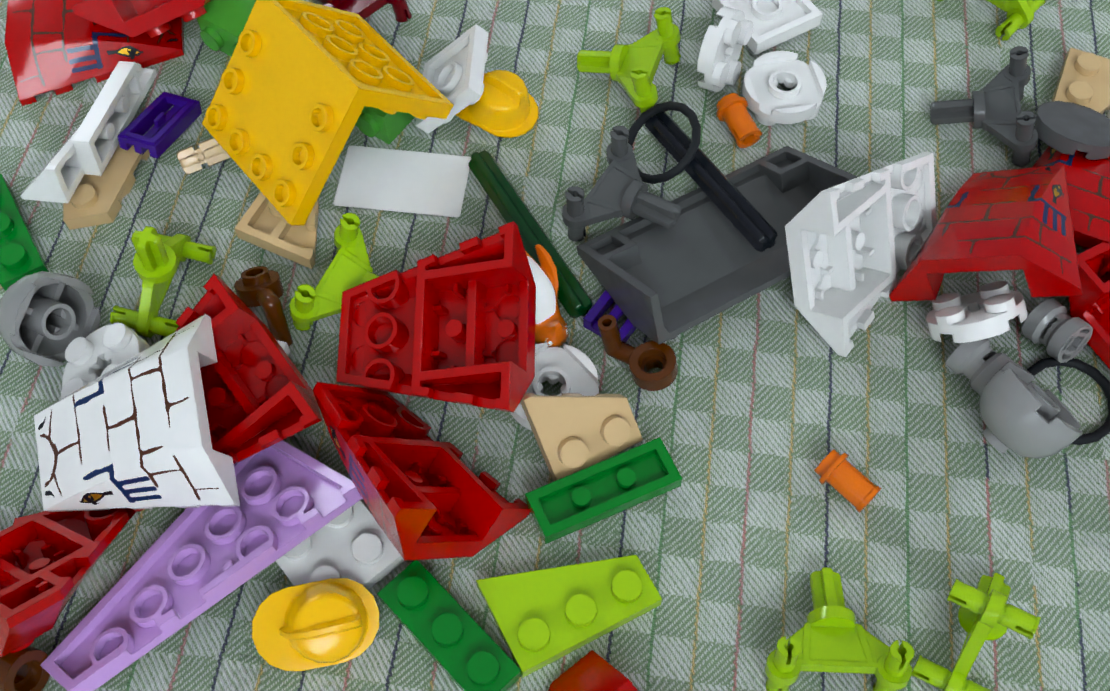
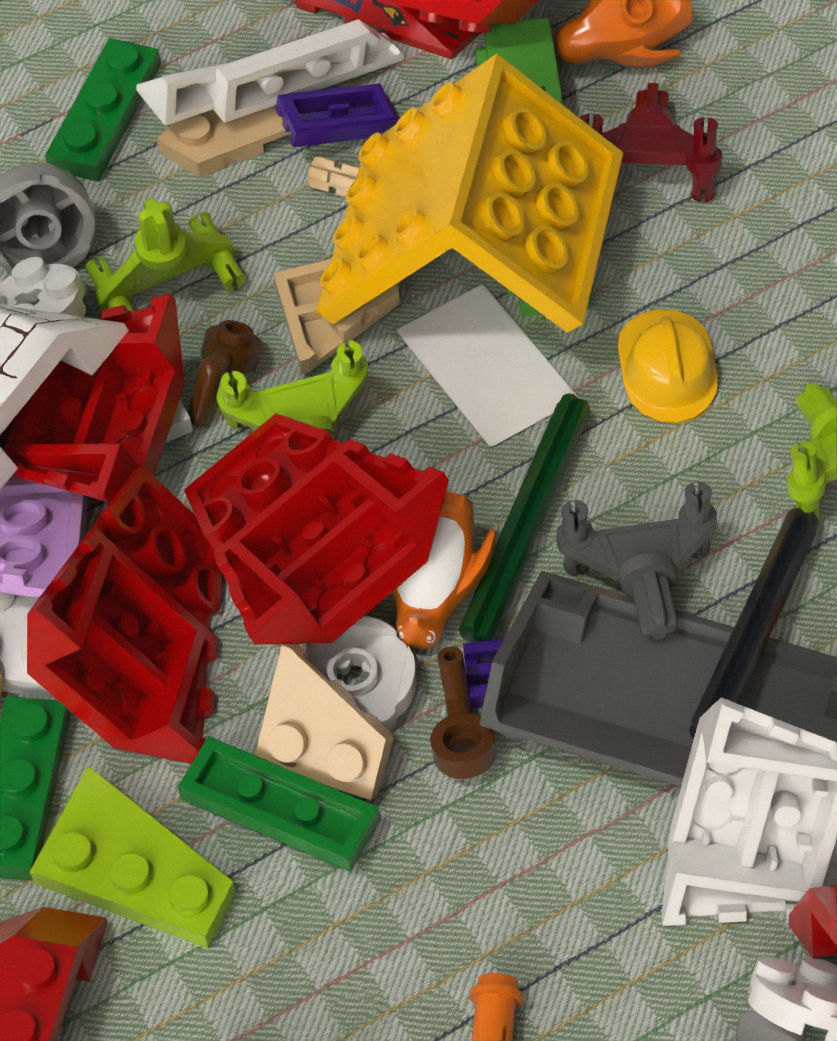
camera: 55 degrees right, 5 degrees down
white plate [416,24,489,134] -> none
black piece [628,101,701,184] -> none

